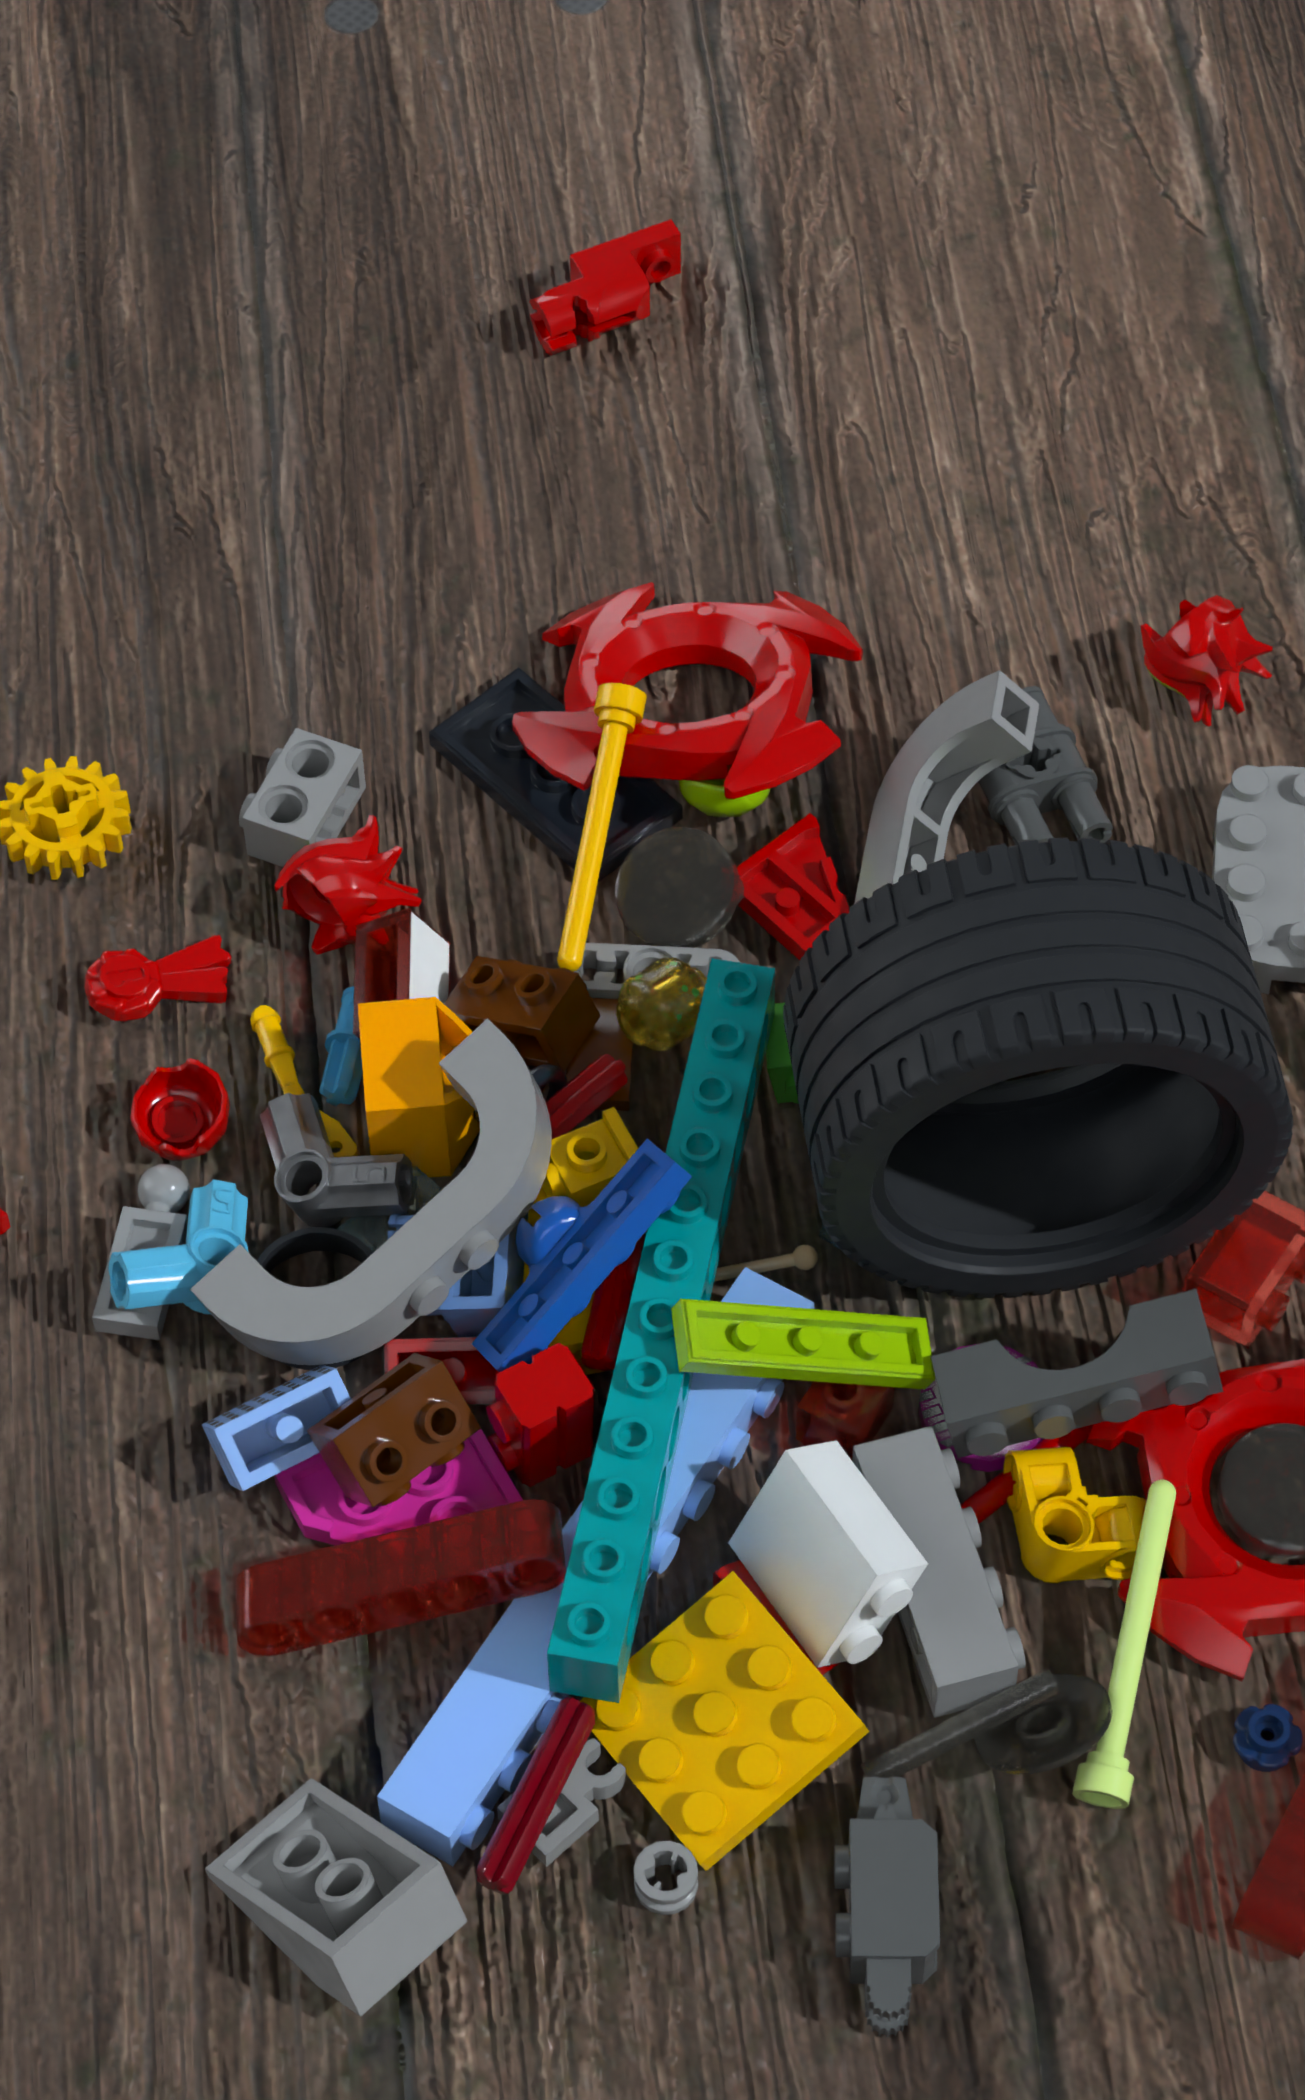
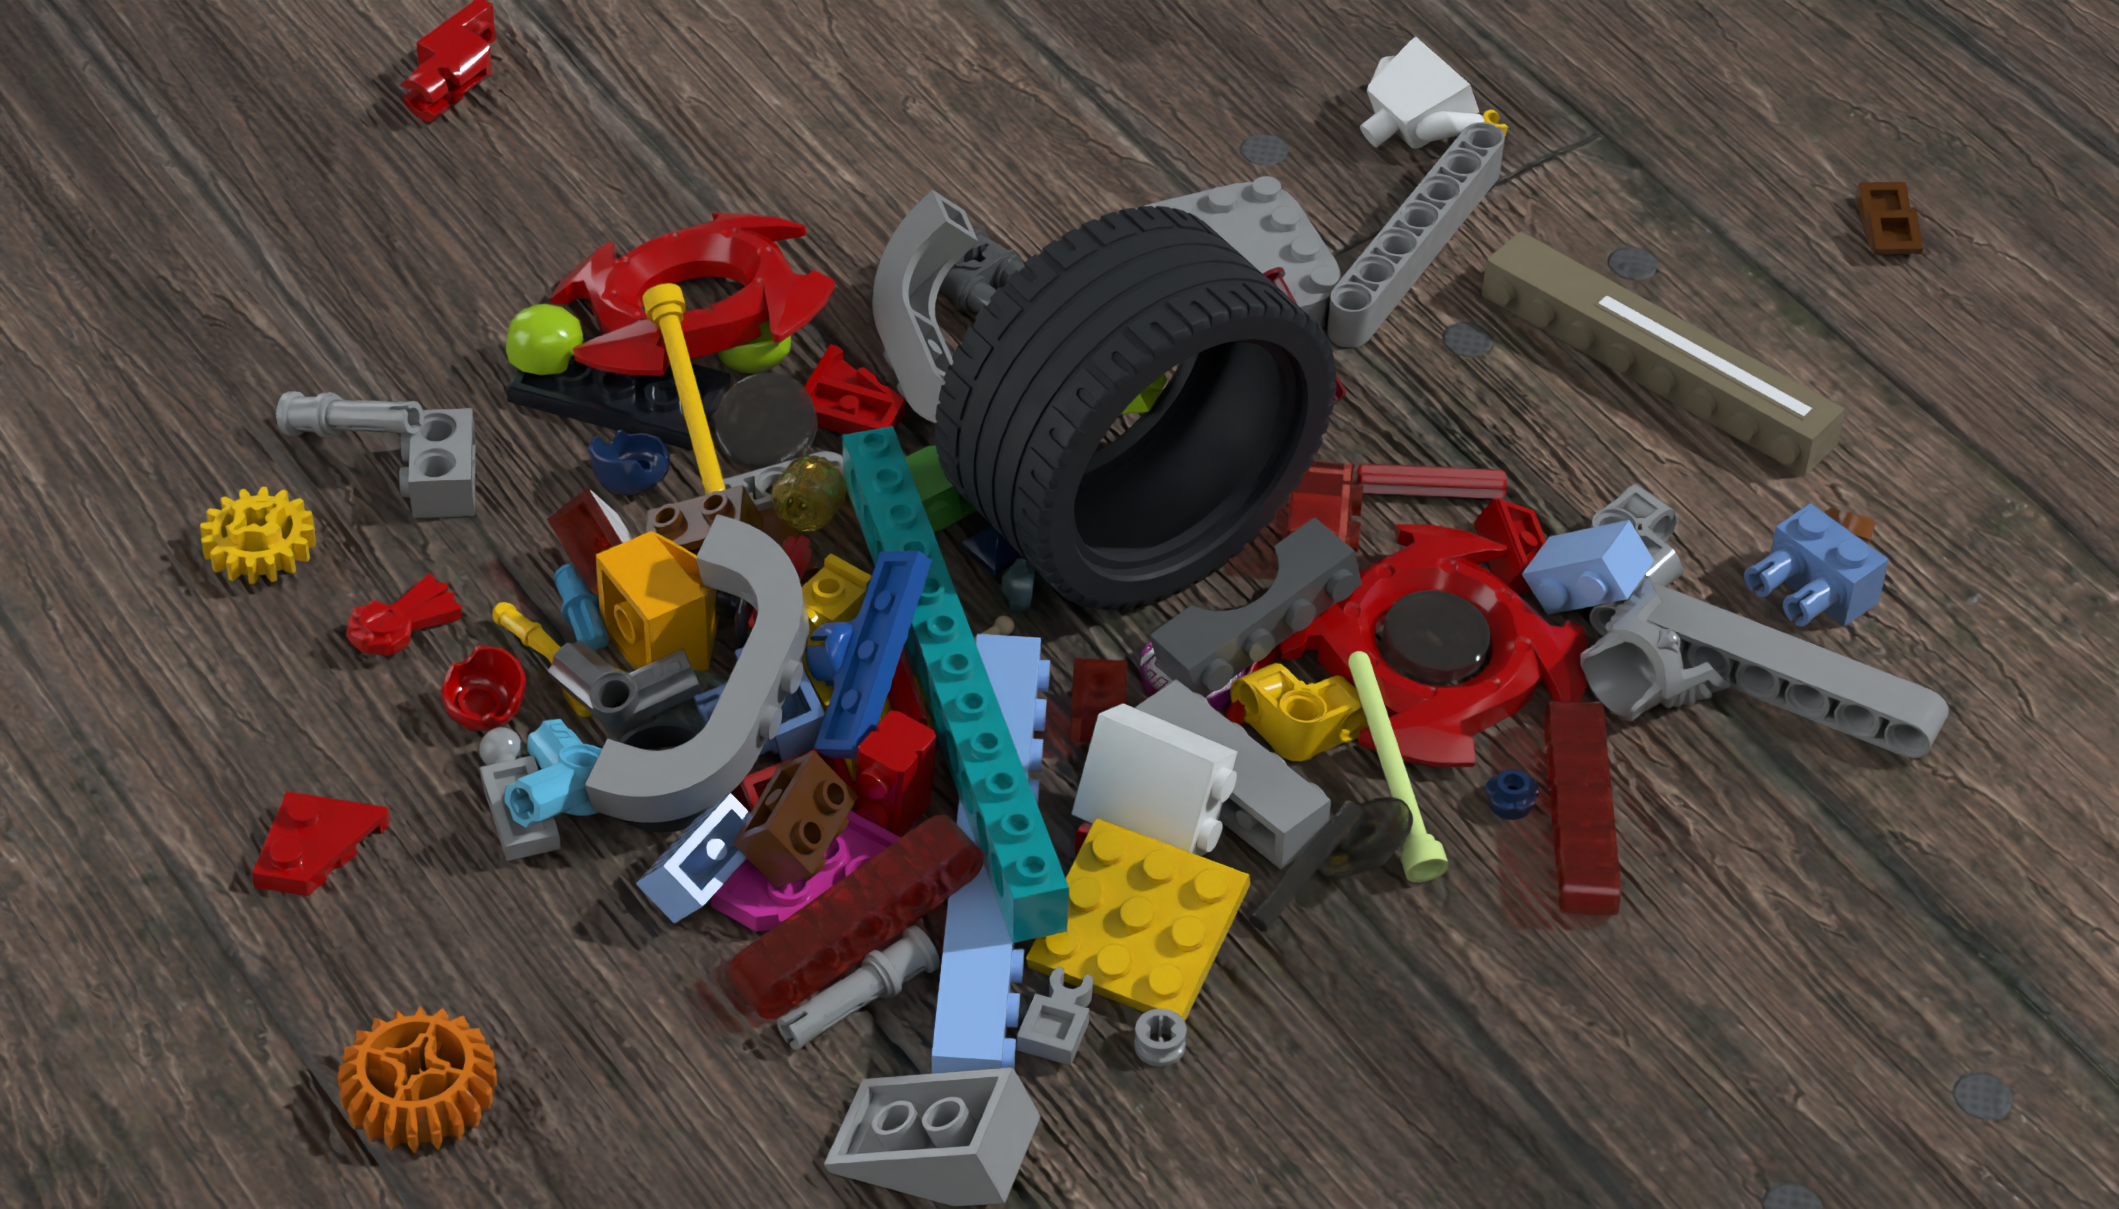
camera: 30 degrees left, 10 degrees down
red hair [274,815,422,955] -> none
dark red axle [476,1697,595,1894] -> none
lime tile [671,1299,936,1389] -> none
dark grey hinge [834,1776,940,2038] -> none
red hair [1141,595,1273,726] -> none
none -> light grey pin [276,391,424,438]
none -> lime hair [506,304,583,375]
none -> dark blue hair [588,430,670,495]
none -> light grey pin [777,925,940,1051]

